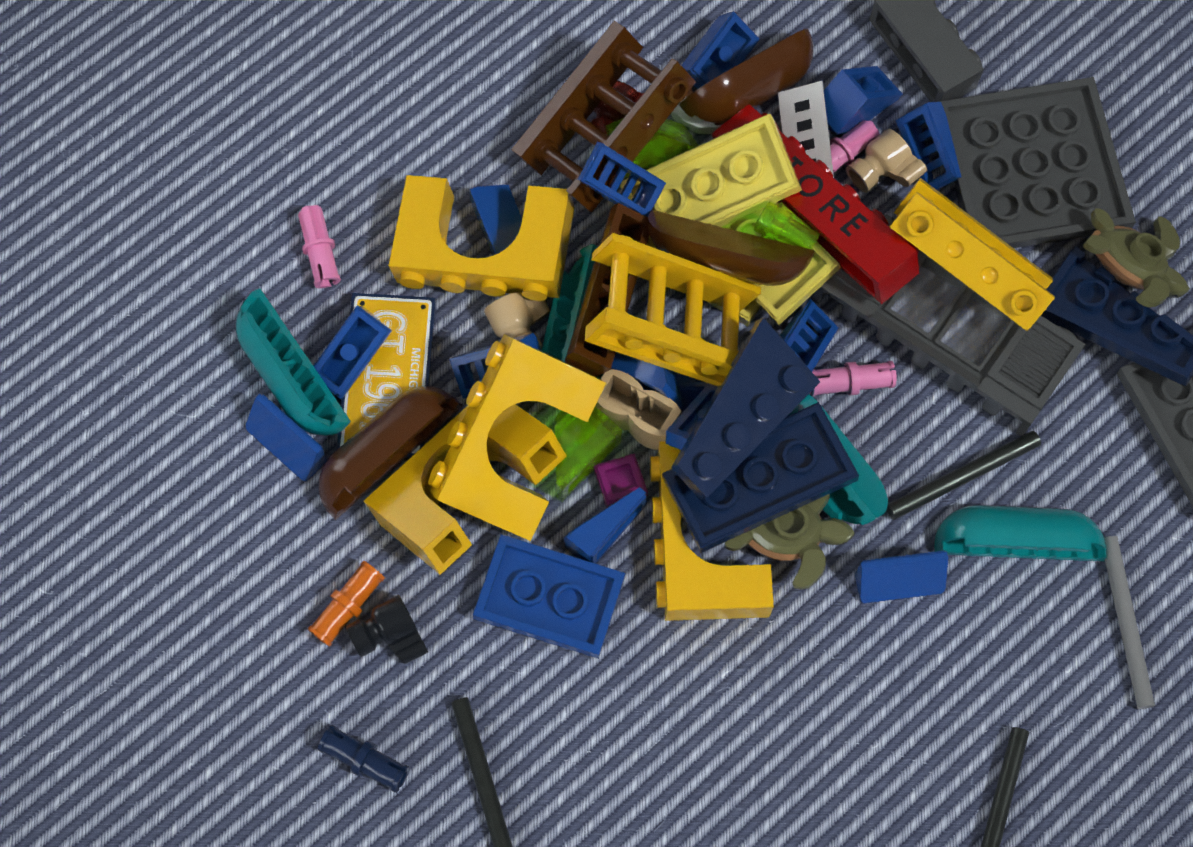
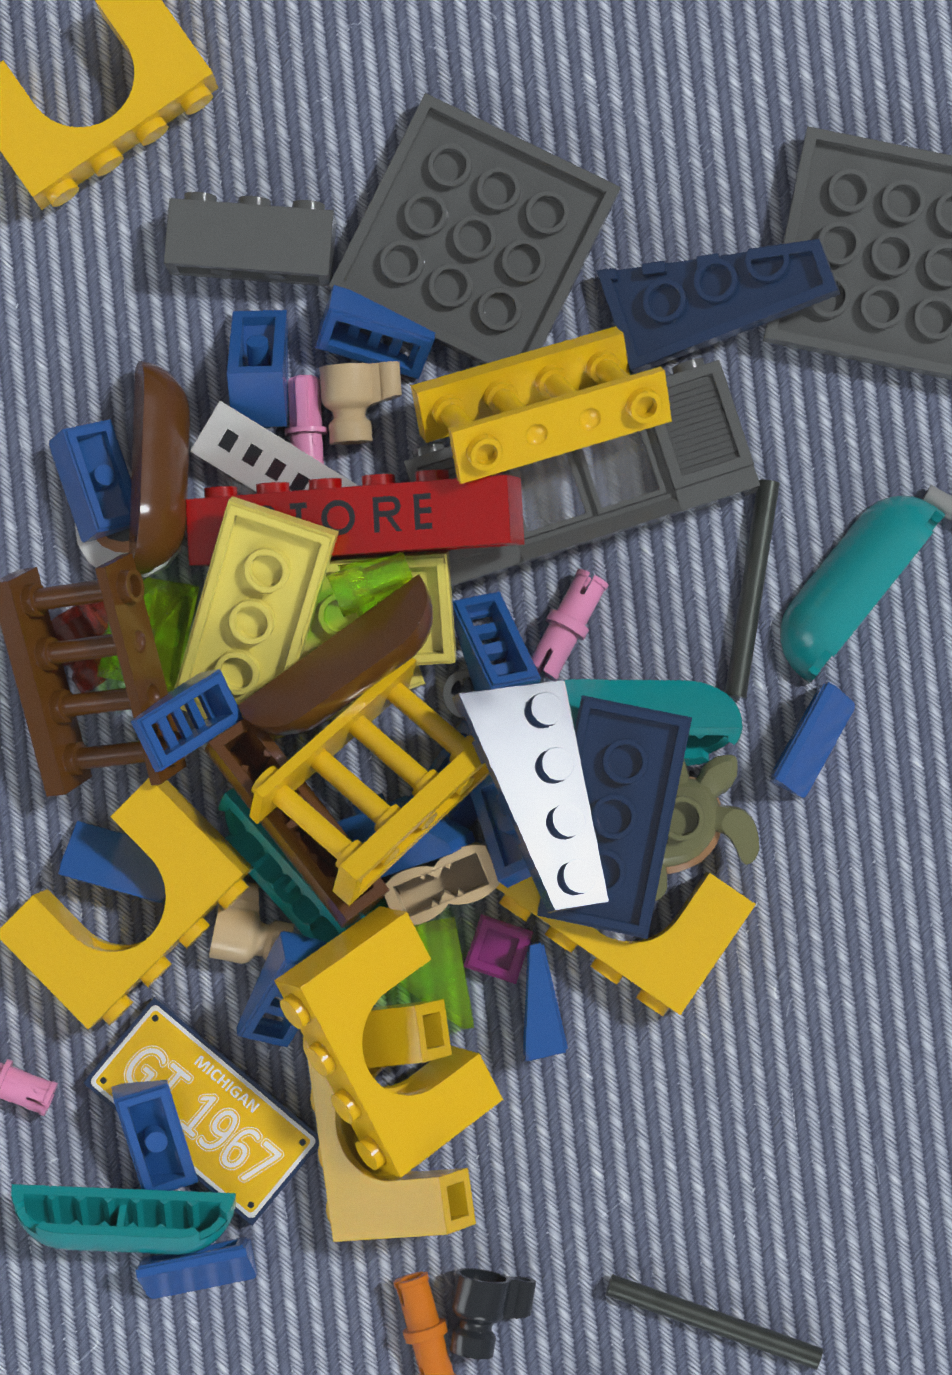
camera: 45 degrees left, 15 degrees up
reddish brown brick [319,386,463,520] -> none
blue plate [473,534,625,659] -> none
olive animal [1083,208,1190,308] -> none

